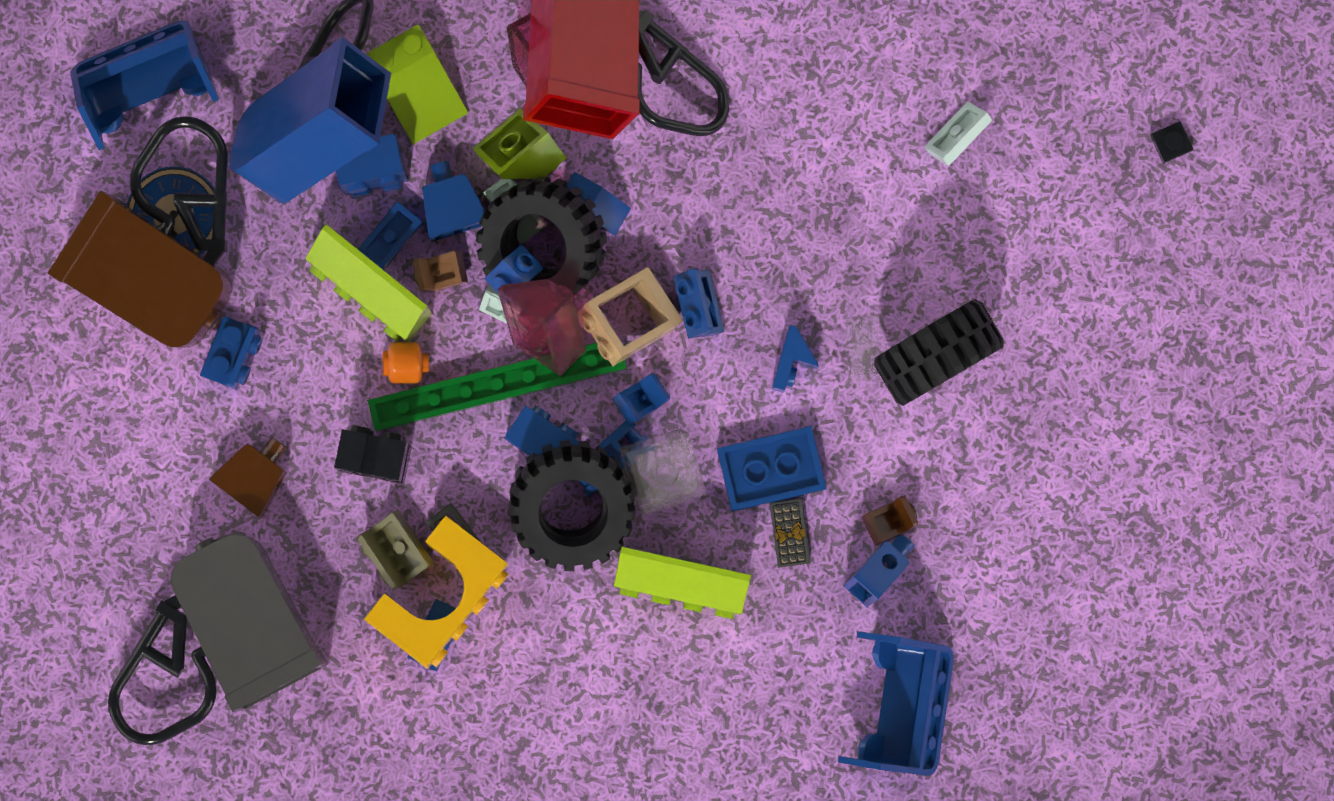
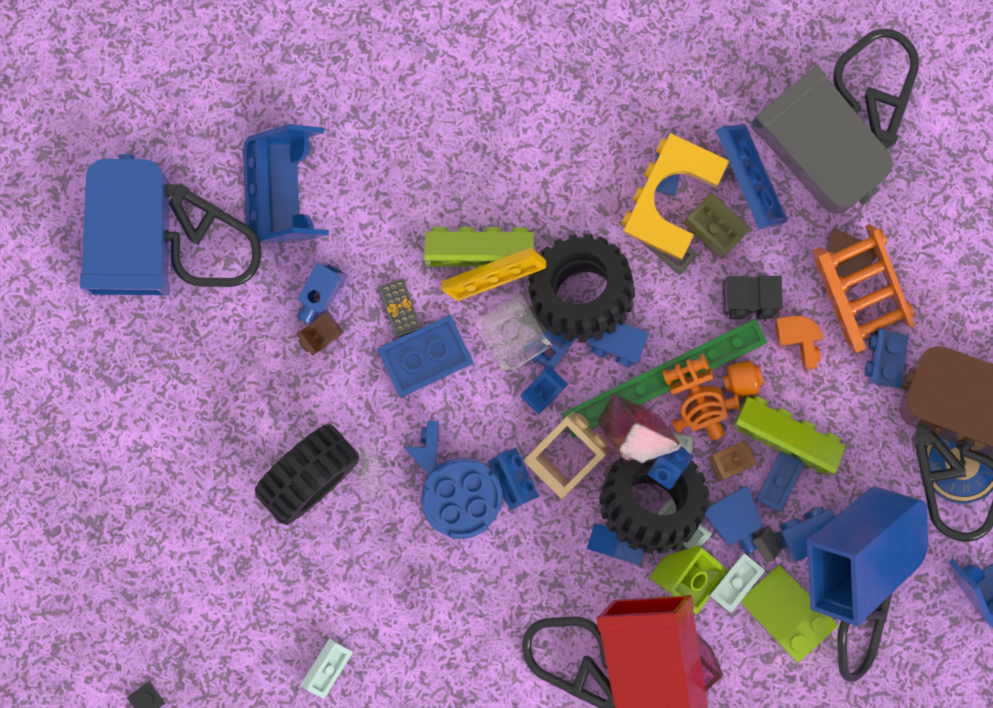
camera: 170 degrees right, 0 degrees up
none -> blue piece [80,154,261,296]
none -> blue tile [421,458,503,539]
none -> yellow tile [441,247,546,301]
none -> orange piece [662,354,741,440]
none -> light aqua plate [709,553,765,613]
none -> blue tile [716,124,788,230]
none -> dark grey tile [753,526,783,563]
none -> orange brick [774,316,824,371]
none -> orange fence [811,224,915,353]

